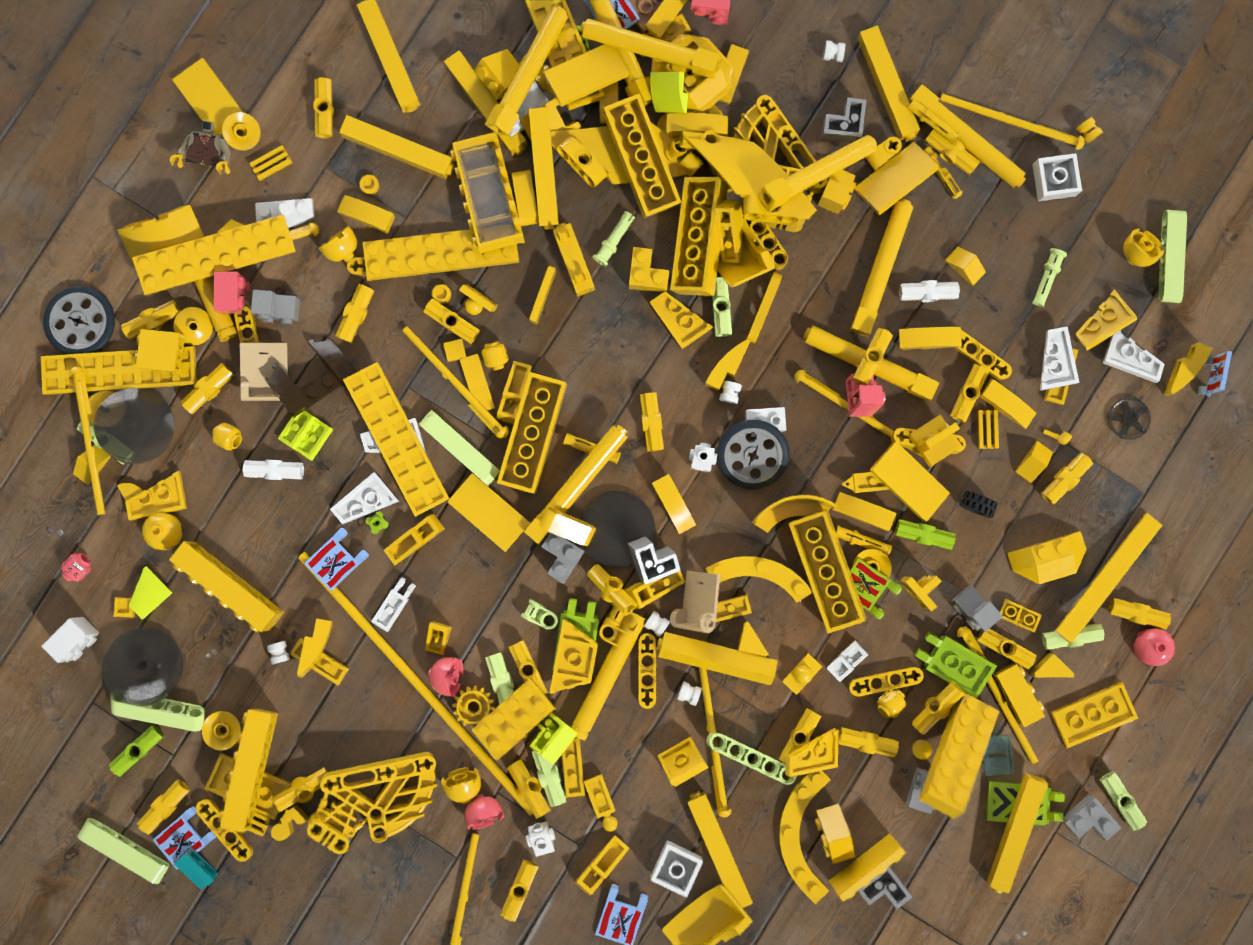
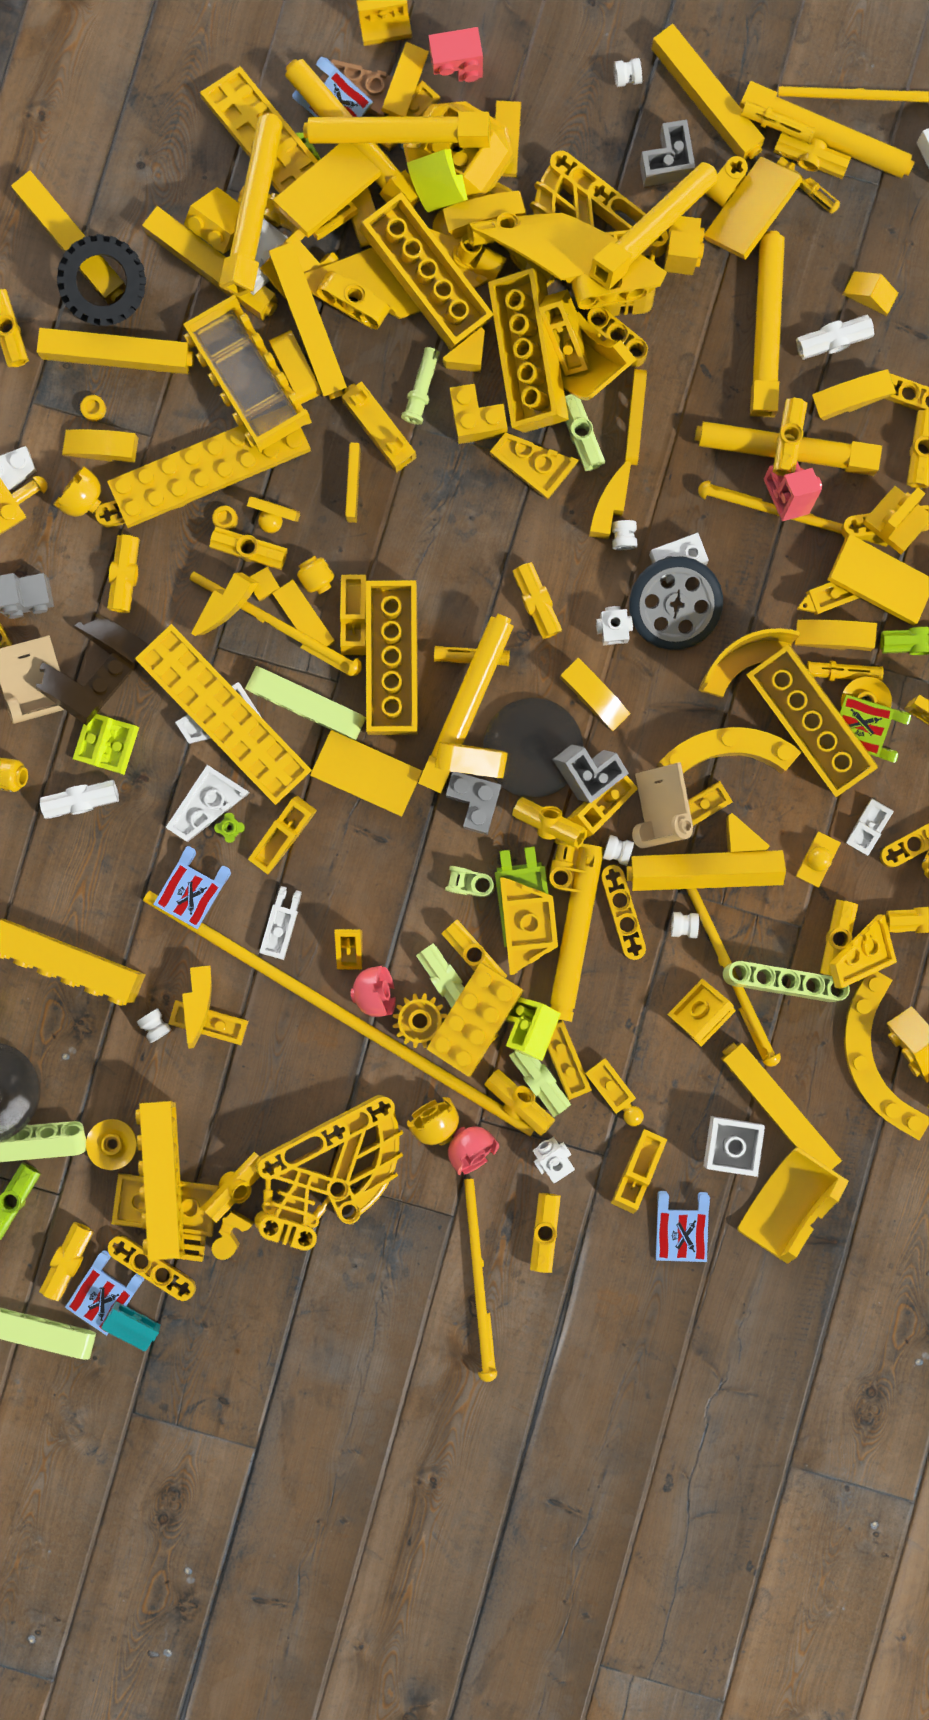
camera: 15 degrees left, 0 degrees up
none -> black tyre [57,234,146,326]
none -> yellow slope [191,572,259,636]
none -> yellow slope [443,327,485,372]

